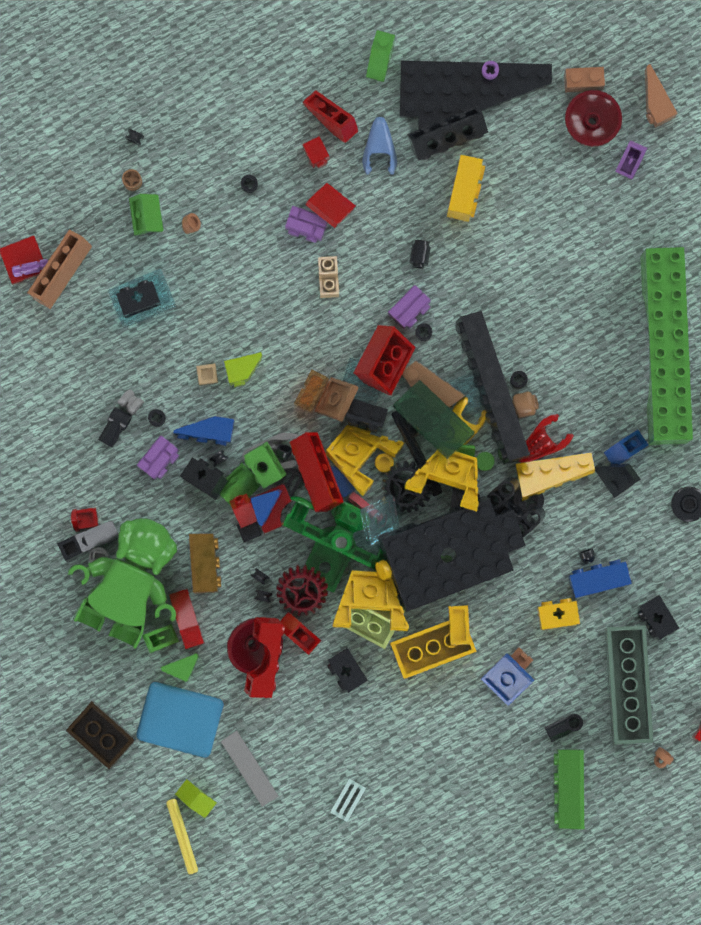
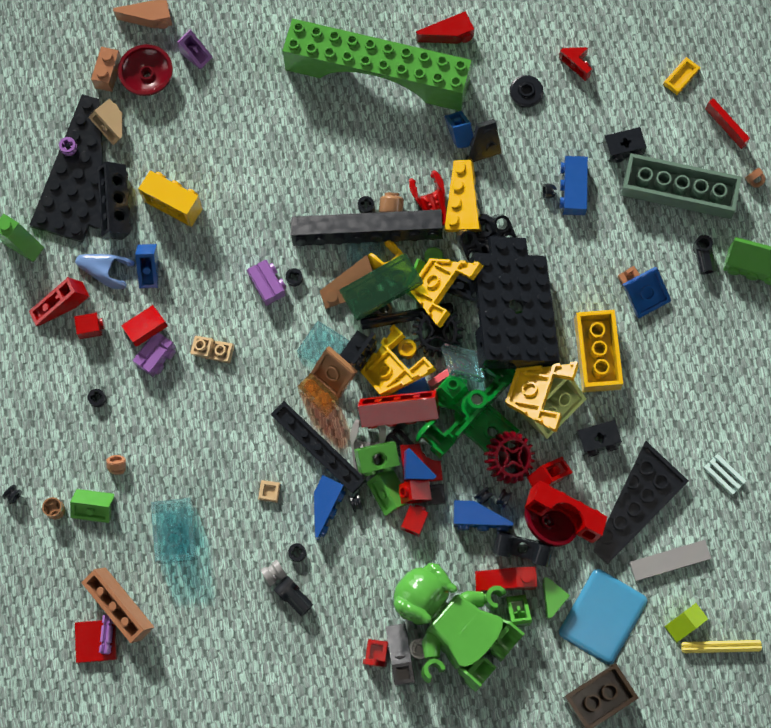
camera: 70 degrees left, 10 degrees down
black brick [116,280,161,318] -> none
medium lavender brick [137,435,180,481] -> none
black brick [180,457,228,500] -> none
pearl gold slope [189,533,222,594] -> none
lime slope [224,352,263,387] -> none
black hinge [276,444,292,461] -> none
red slope [353,325,416,395] -> none
yellow tile [375,560,392,580] -> none
black brick [409,240,431,269] -> none
yellow tile [448,605,470,645] -> none
yellow brick [537,598,580,630] -> none
none -> tan slope [88,99,122,145]
none -> blue slope [135,244,158,288]
none -> black plate [270,401,367,494]
none -> red brick [401,504,428,537]
none -> blue slope [453,500,513,532]
none -> black beam [492,531,554,567]
none -> black wing [593,441,689,565]

